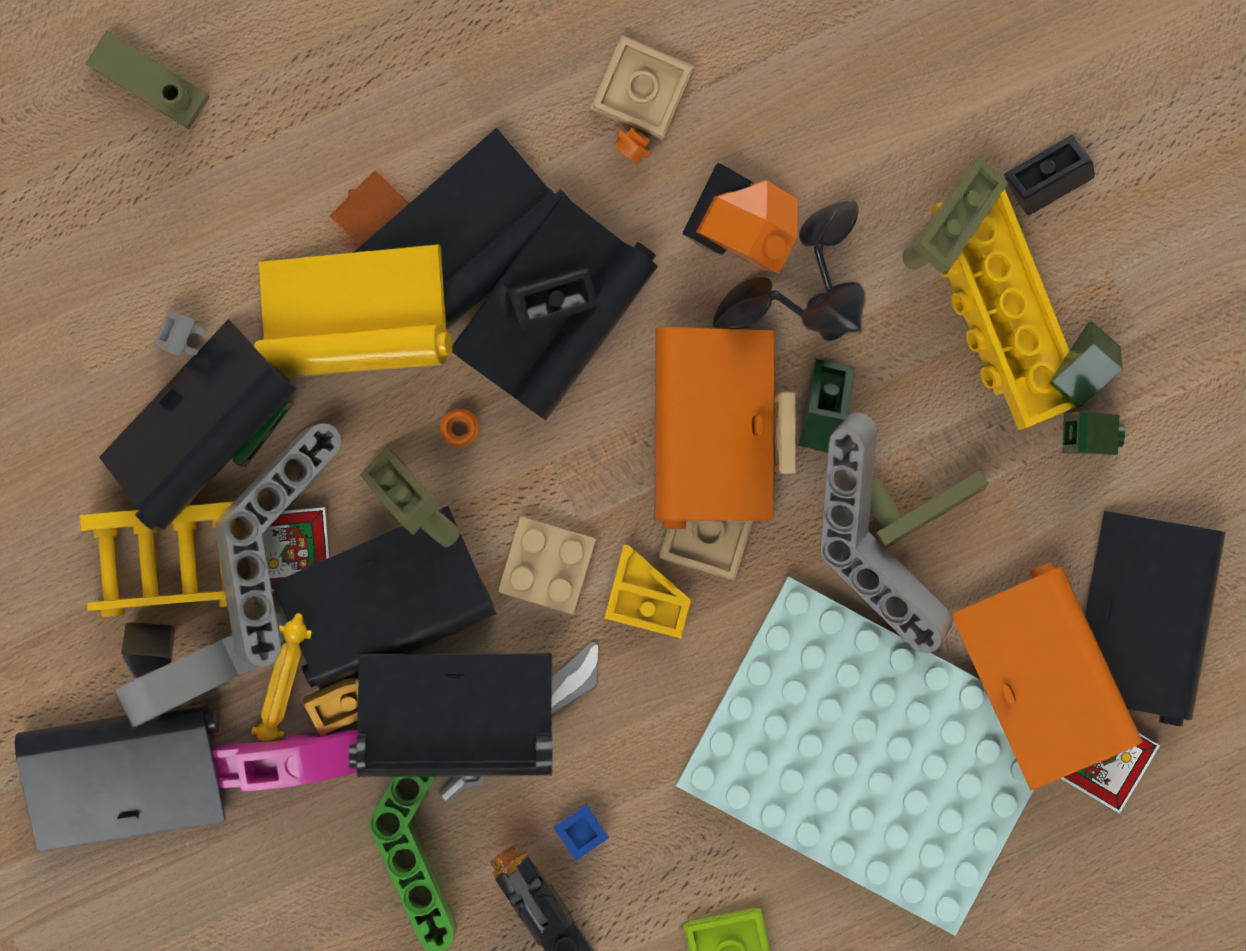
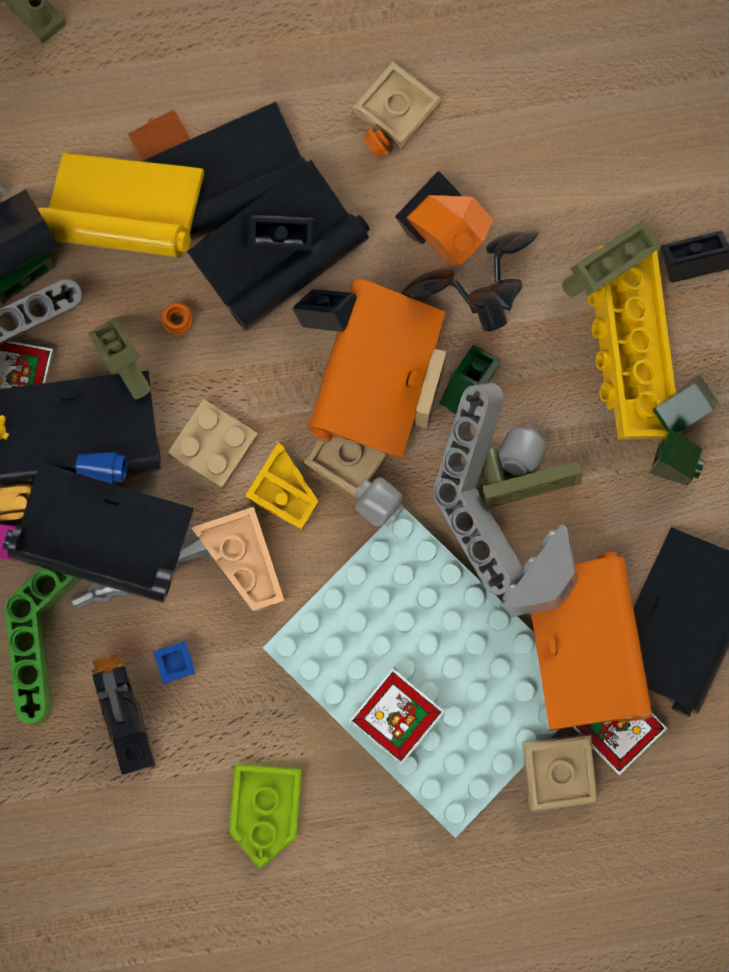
camera: 20 degrees right, 10 degrees down
none -> blue cone [76,452,127,485]
none -> light nougat wing [191,507,285,612]
none -> black slope [292,289,357,332]
none -> tile [349,668,445,765]
none -> light grey head [354,477,404,527]
none -> light grey head [498,427,546,477]
none -> light grey slope [502,524,578,617]
none -> tan tile [522,733,598,812]

